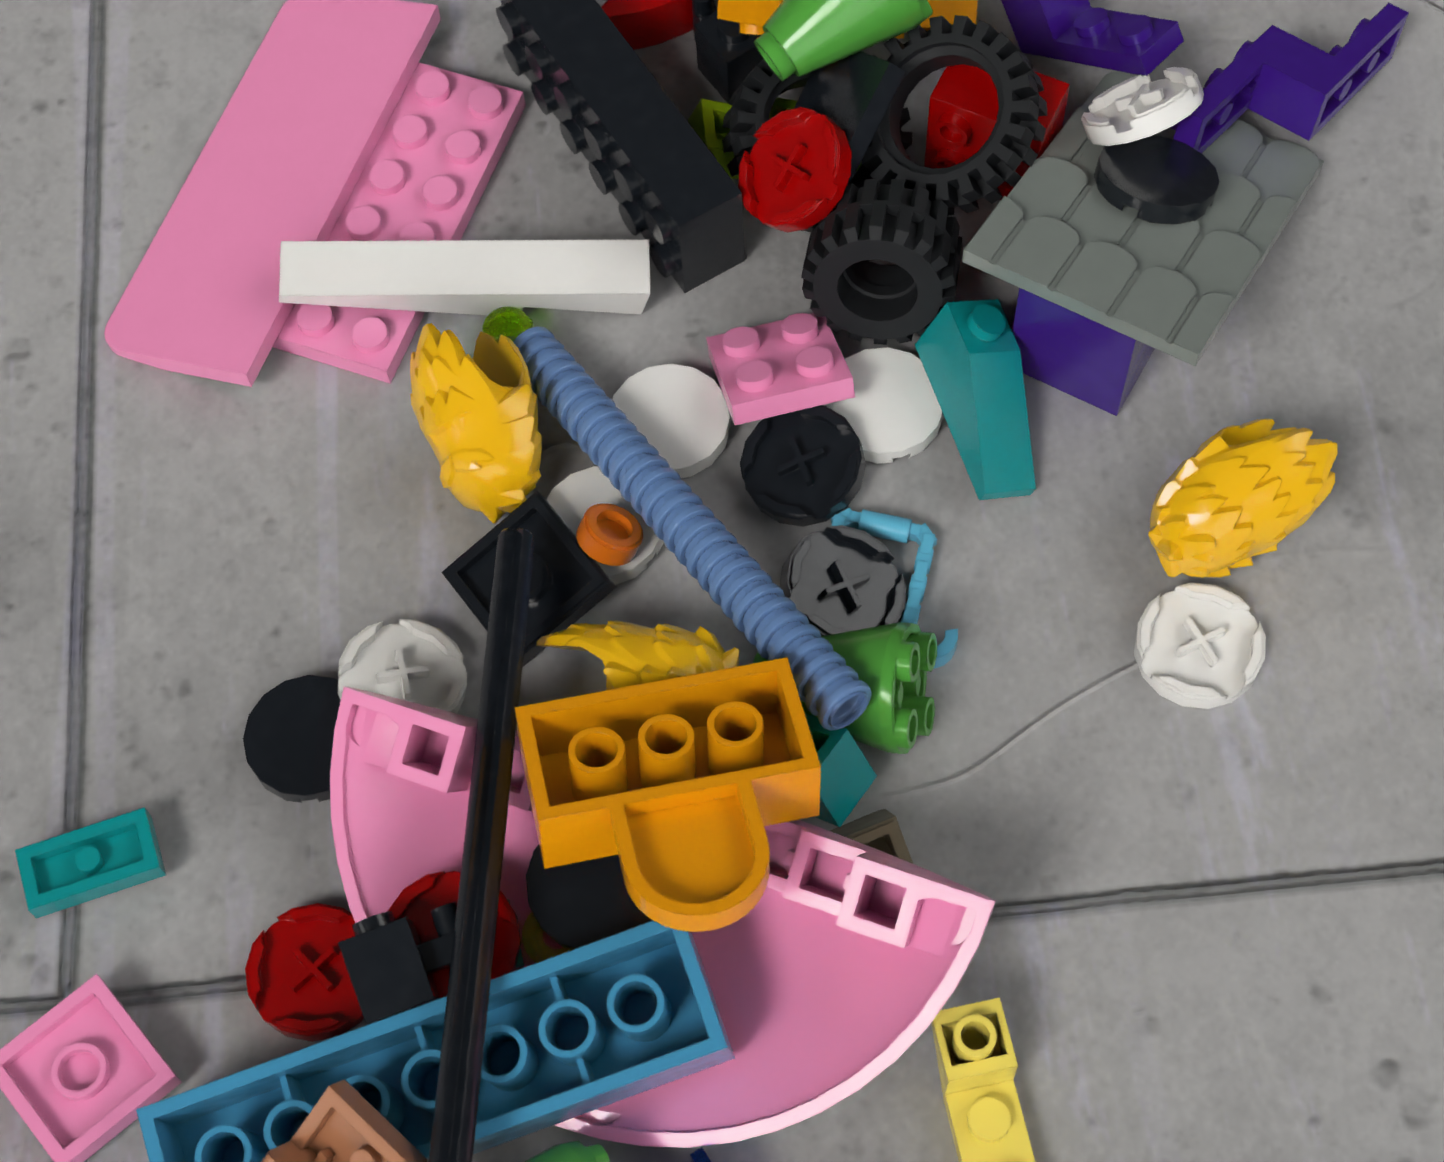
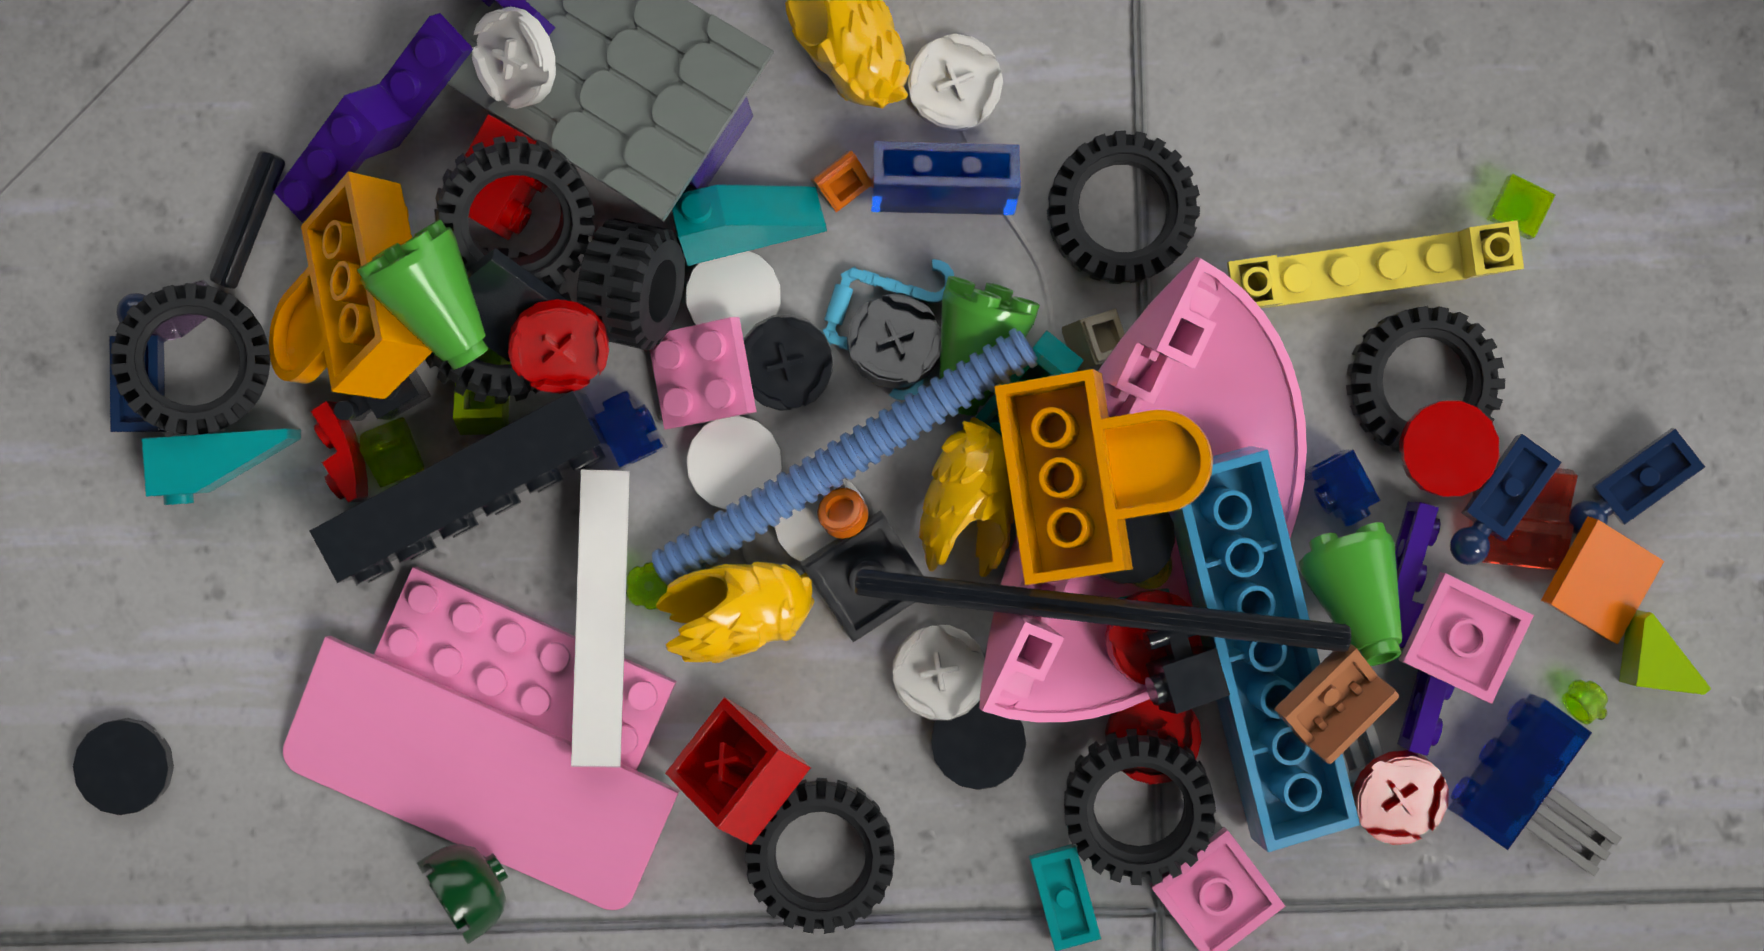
camera: 90 degrees left, 25 degrees up
black tile [1094,135,1220,224] -> none
none -> clear neon green slope [359,417,425,488]
none -> dark green cylinder [417,844,508,944]
none -> clear blue brick [594,391,668,468]
none -> red brick [665,697,811,845]
none -> black tyre [745,778,895,934]
none -> orange slope [811,151,874,213]
none -> clear blue brick [871,141,1021,215]
none -> black tyre [1047,130,1200,284]
none -> black tyre [1064,729,1216,886]

